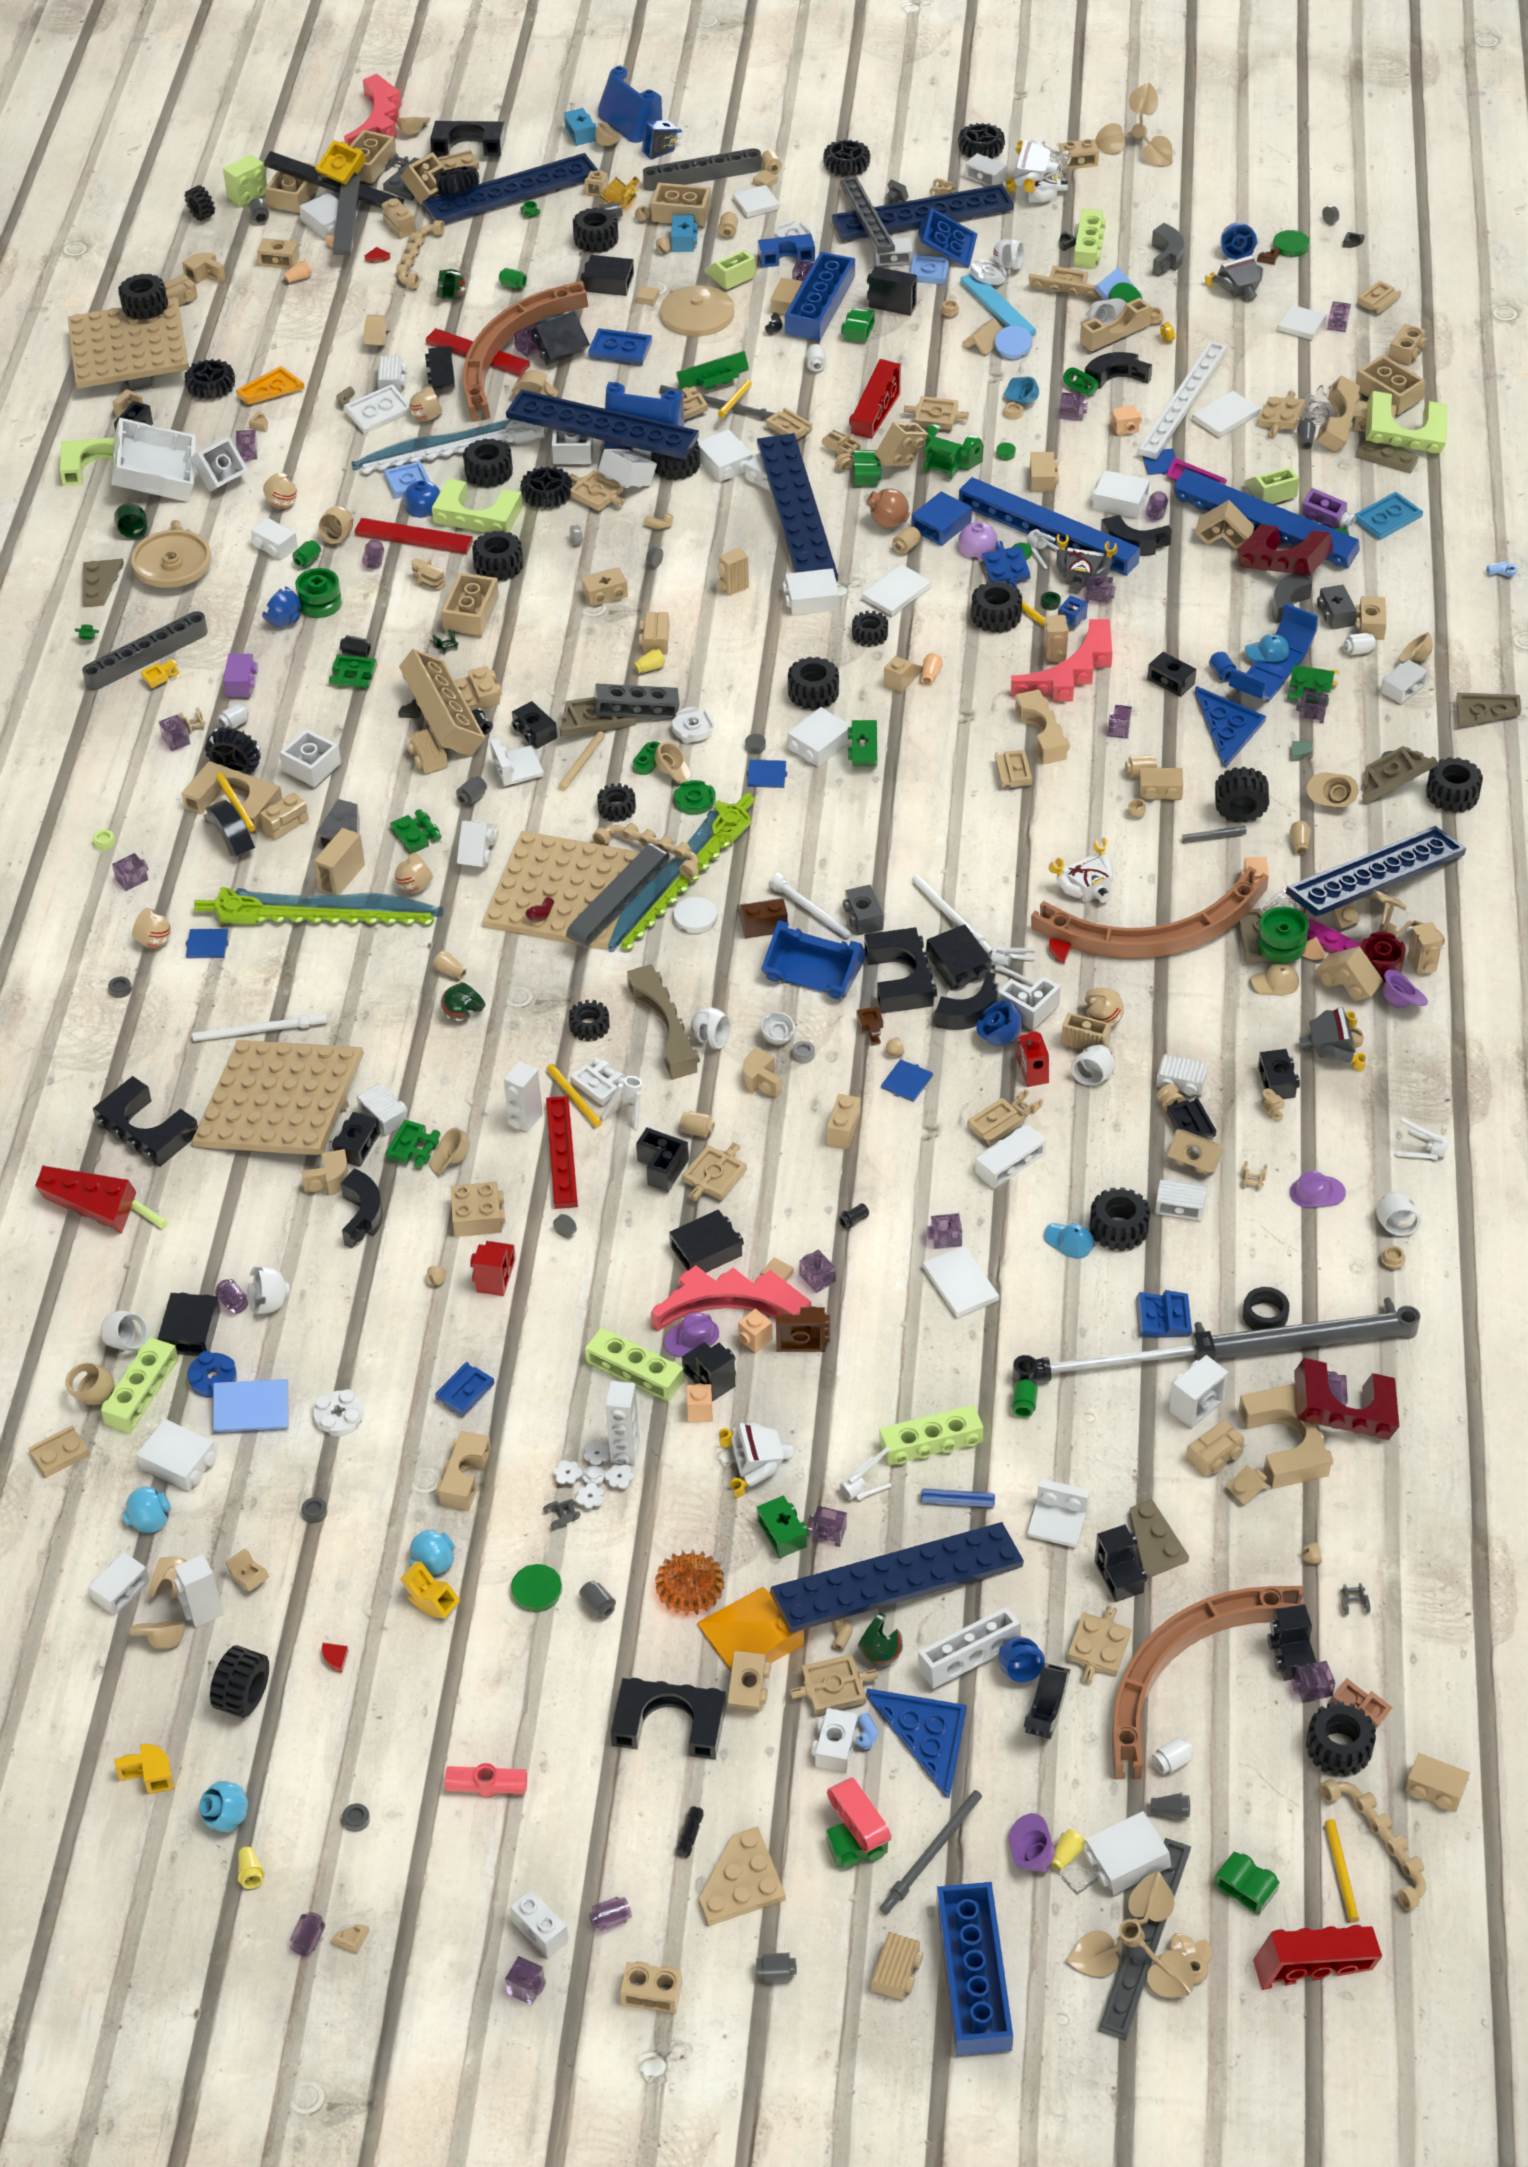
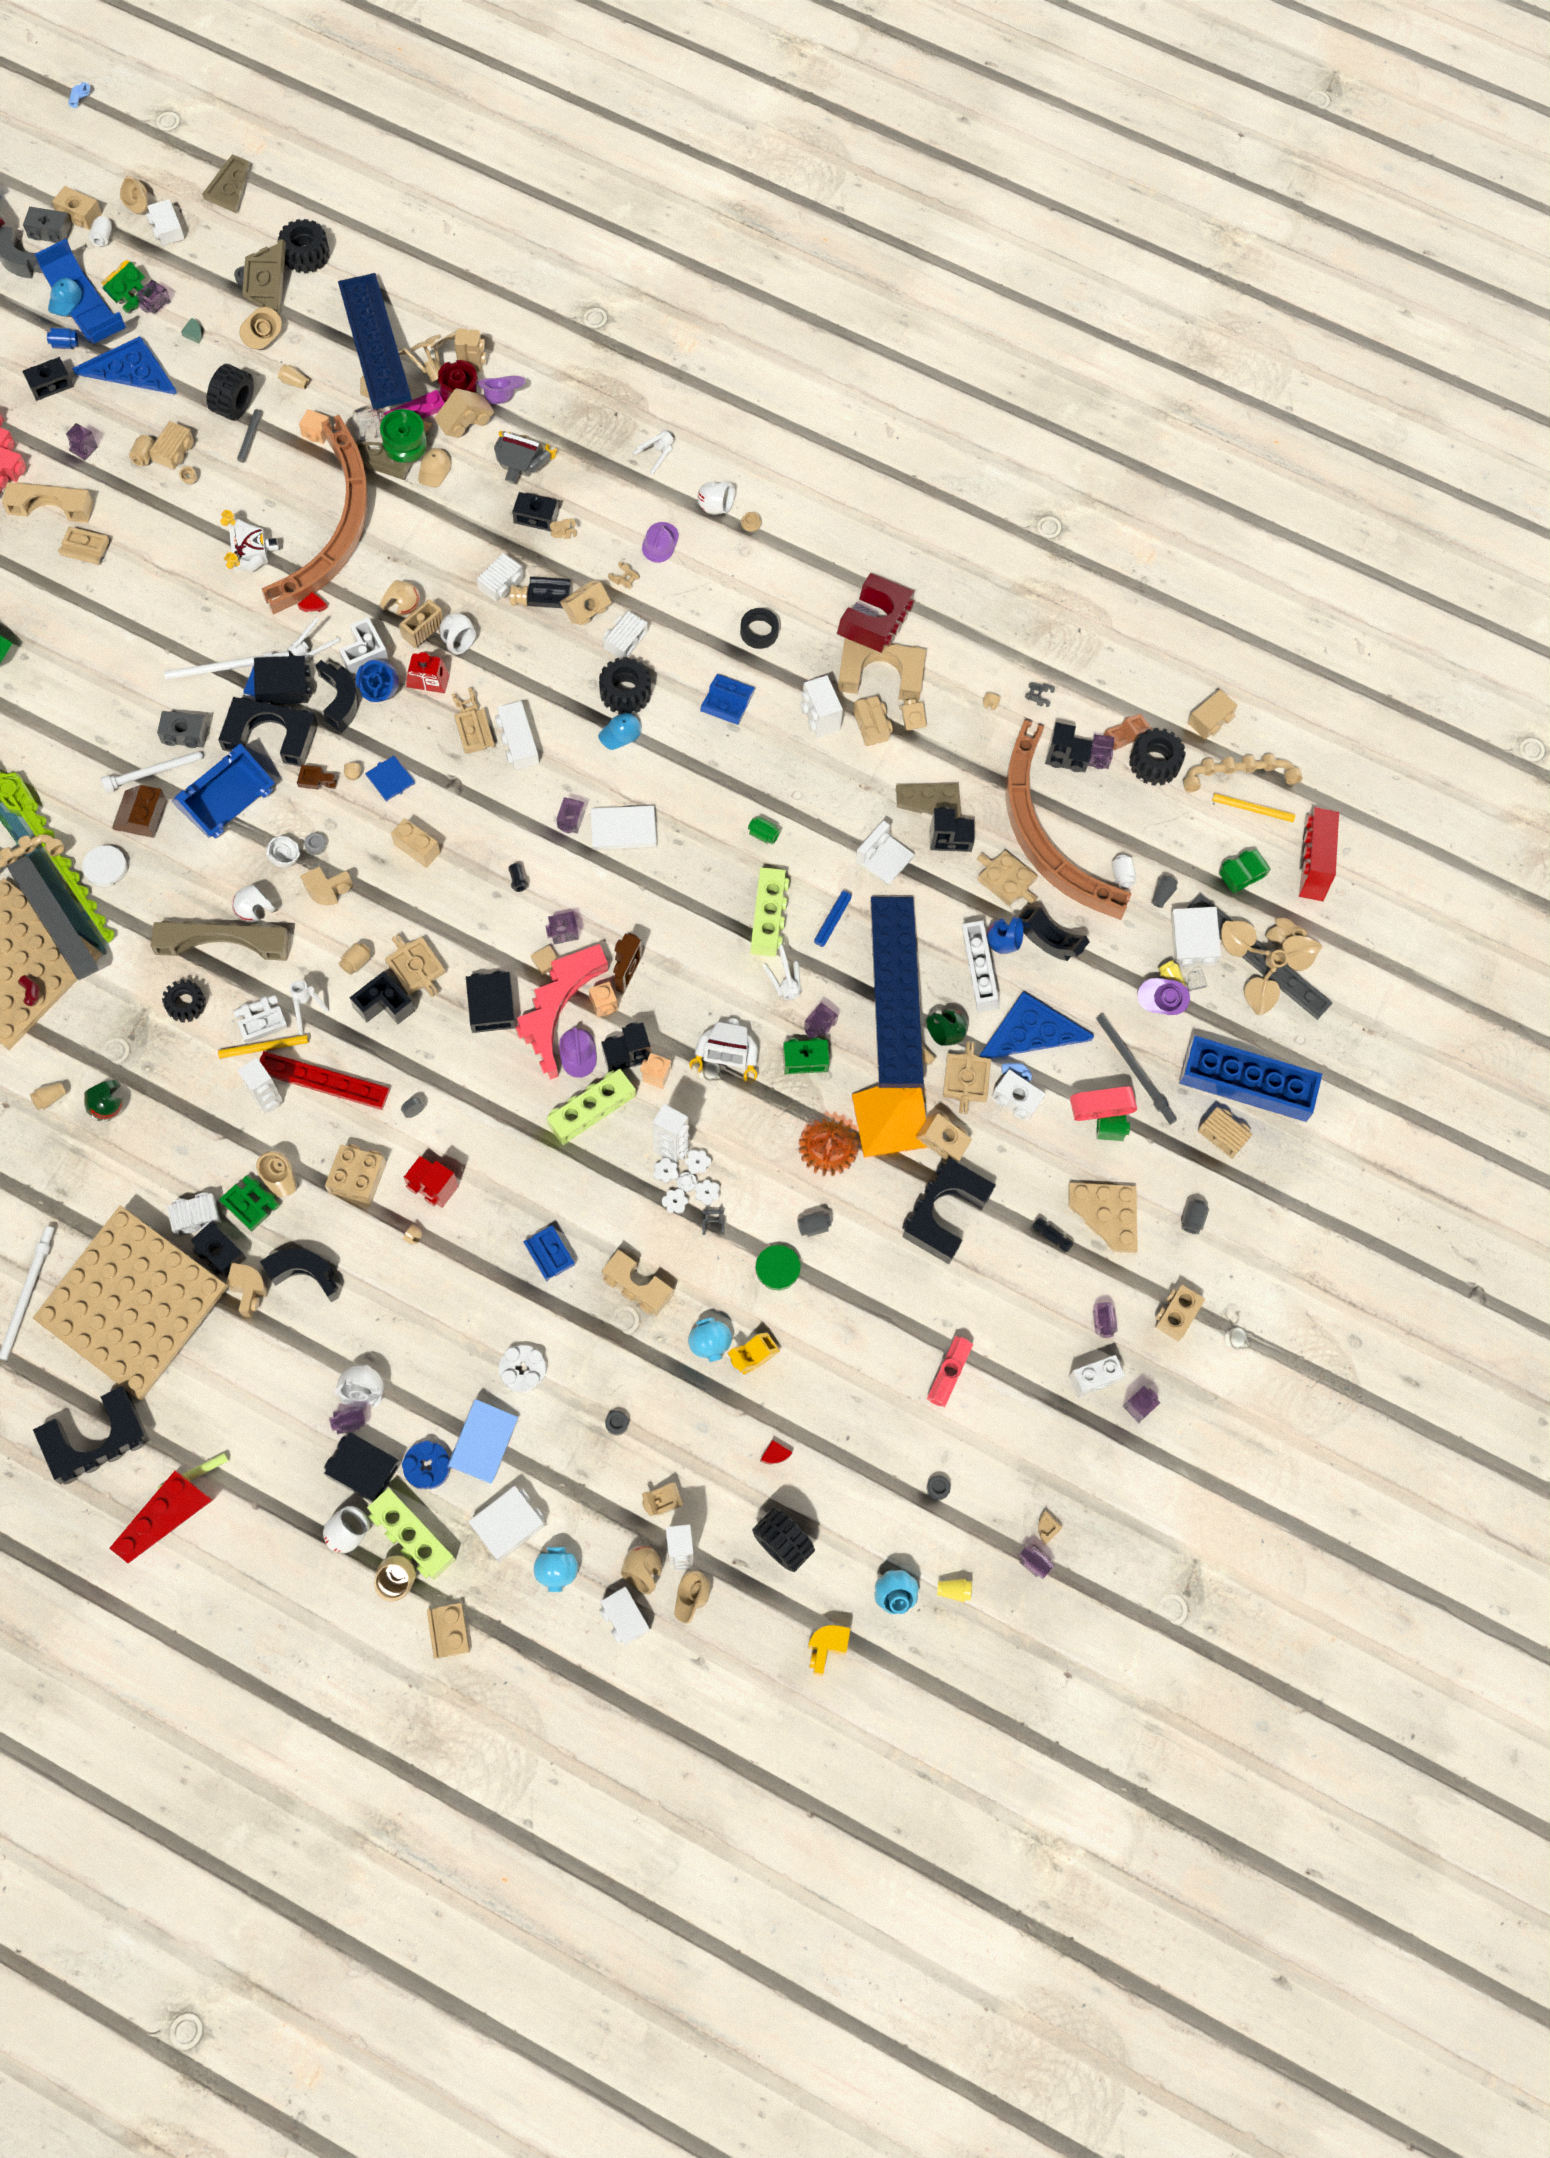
camera: 75 degrees left, 20 degrees up
dark grey piece [1013,1297,1421,1384] -> none

